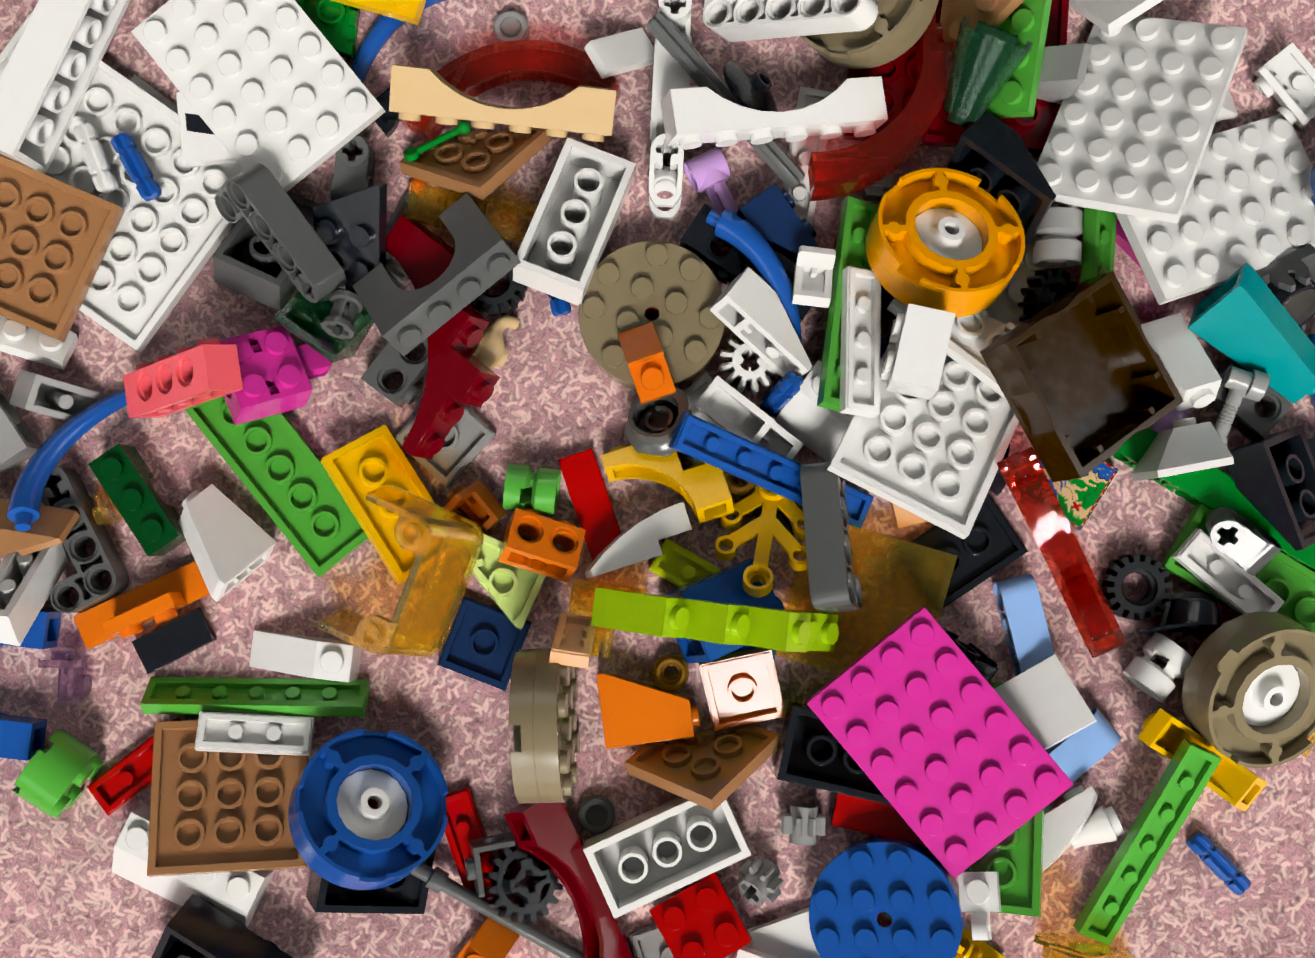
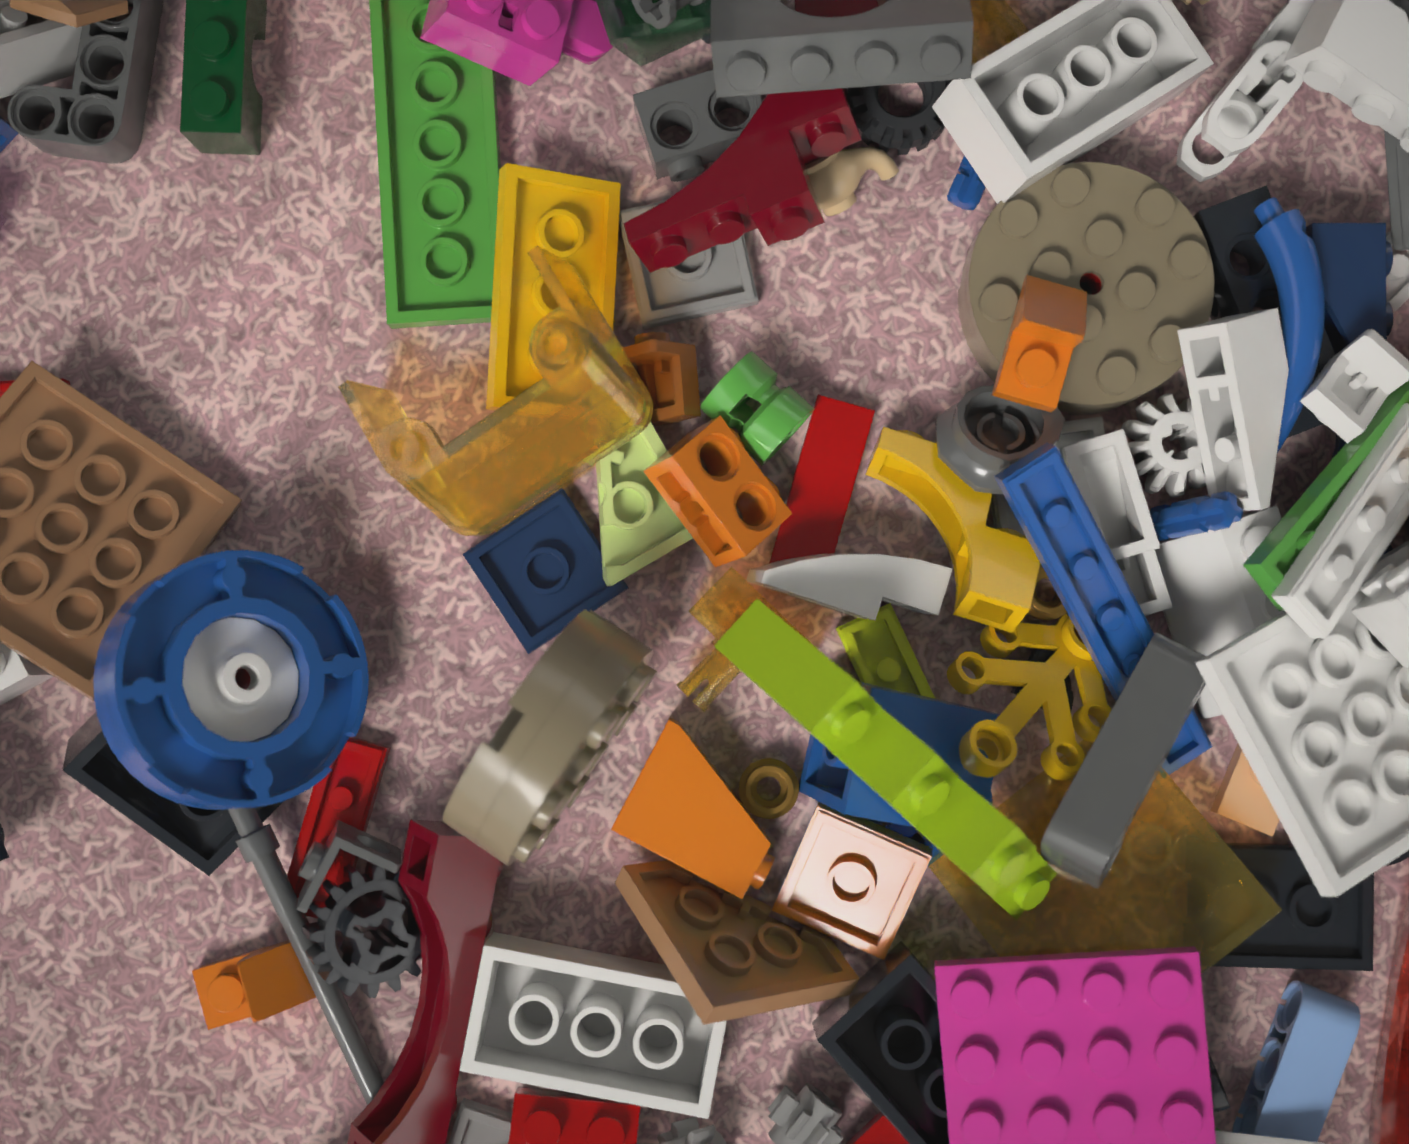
camera: 35 degrees right, 0 degrees up
orange bracket [74,561,210,649] -> none
clear yellow tile [92,489,123,525] -> none
black tile [132,608,217,674] -> none
bright green plate [140,677,370,717] -> none
white slope [178,484,277,602] -> none
white tile [195,711,315,756] -> none
white slope [249,630,362,683] -> none
light nougat plate [549,613,597,669] -> none
dark grey tile [578,795,615,834] -> none
lavender axle [683,147,738,214] -> none

